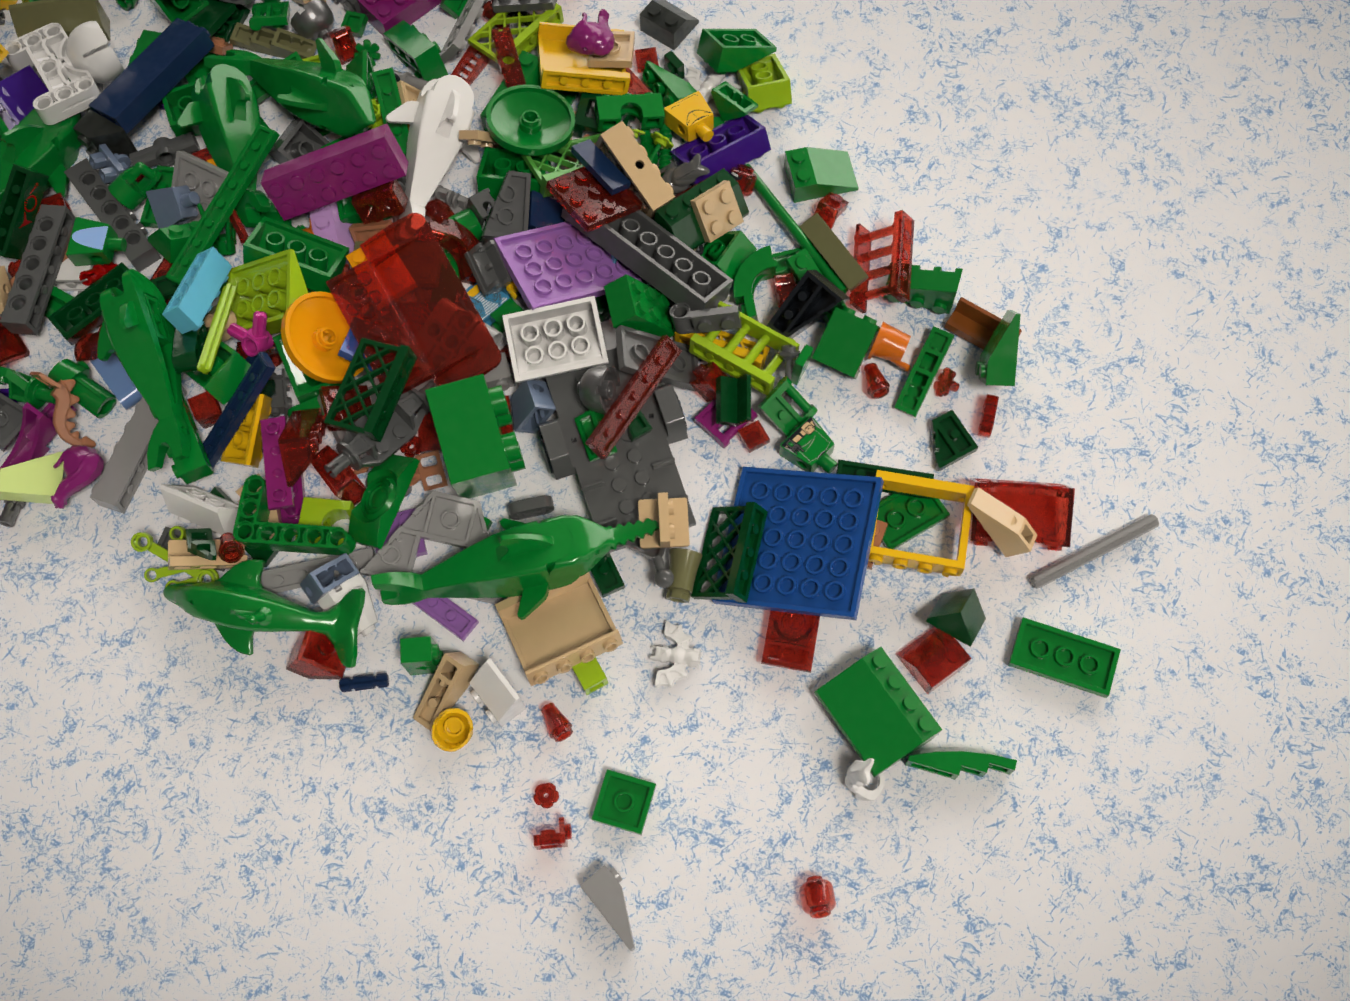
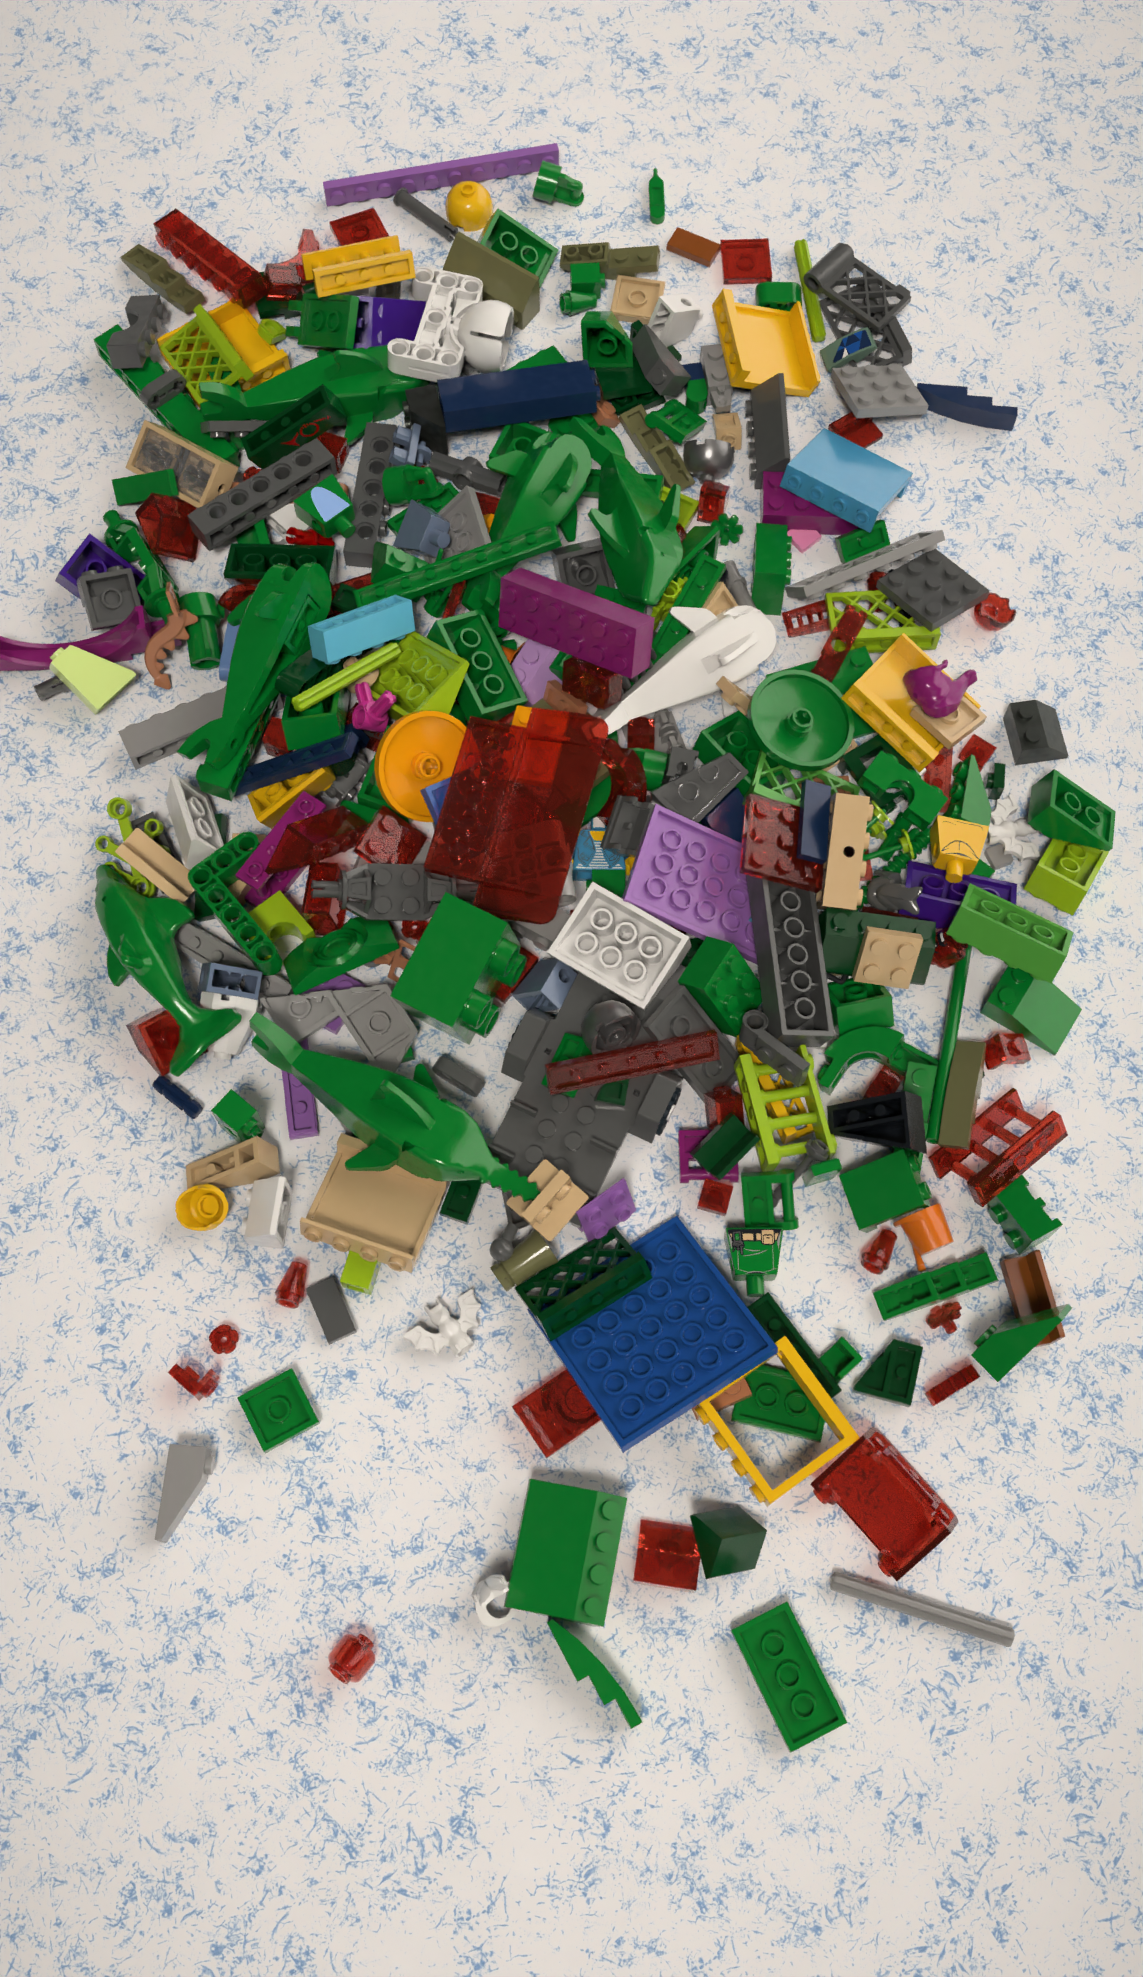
camera: 40 degrees right, 0 degrees up
magenta piece [51,445,104,509] -> none
dark green slope [185,528,217,560] -> none
clear red cone [218,533,244,563] -> none
dark green fence [324,338,418,443] -> none
green plate [340,10,368,37] -> none
green slope [711,81,758,121] -> none
tan slope [967,487,1037,557] -> none
none -> dark grey tile [306,1277,357,1345]
none -> medium lavender hinge [576,1178,636,1242]
none -> bright pink tile [787,529,822,553]
none -> green panel [819,1337,863,1384]
none -> bright green slope [946,883,1074,984]

